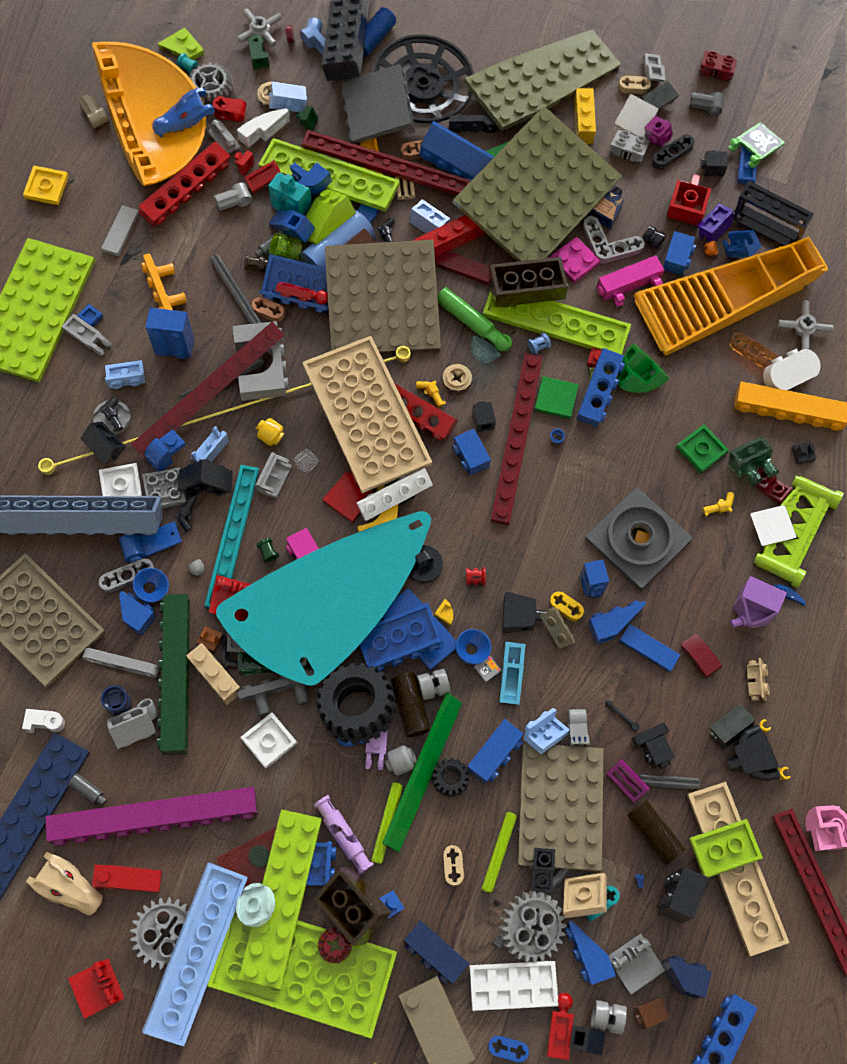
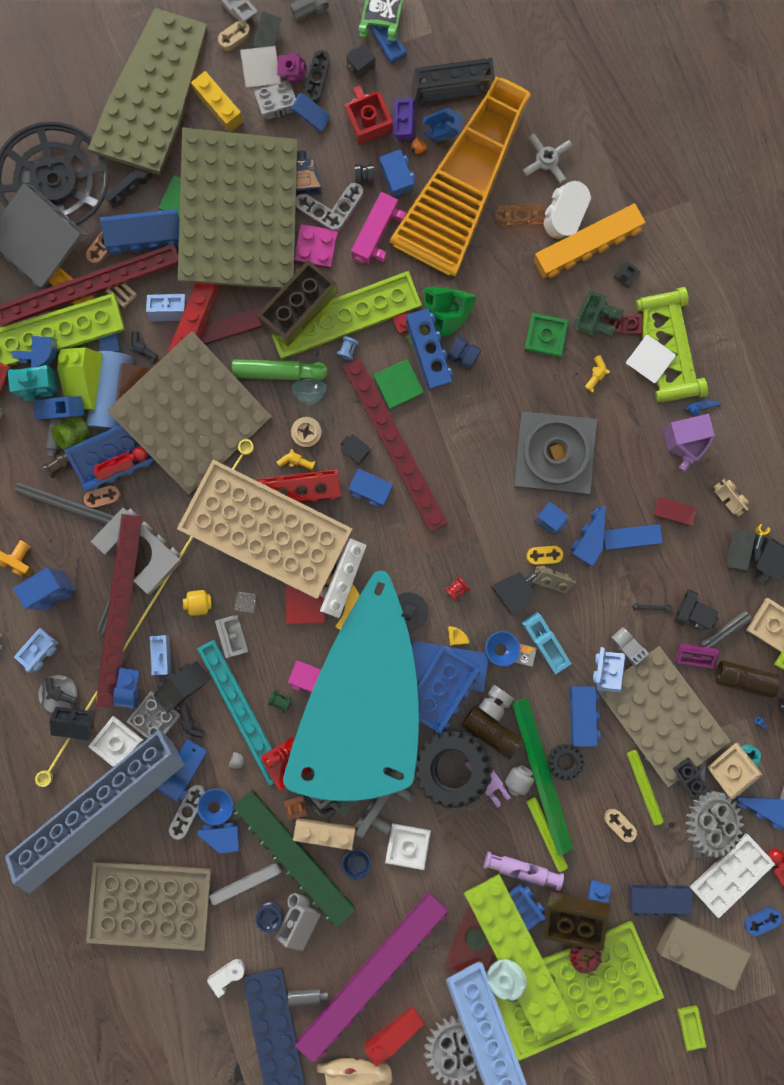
camera: 35 degrees left, 15 degrees up
blue hinge [550,428,565,444] -> none
none -> blue tile [290,93,331,132]
none -> dark blue hair [341,849,372,880]
none -> dark blue wheel [447,336,482,371]

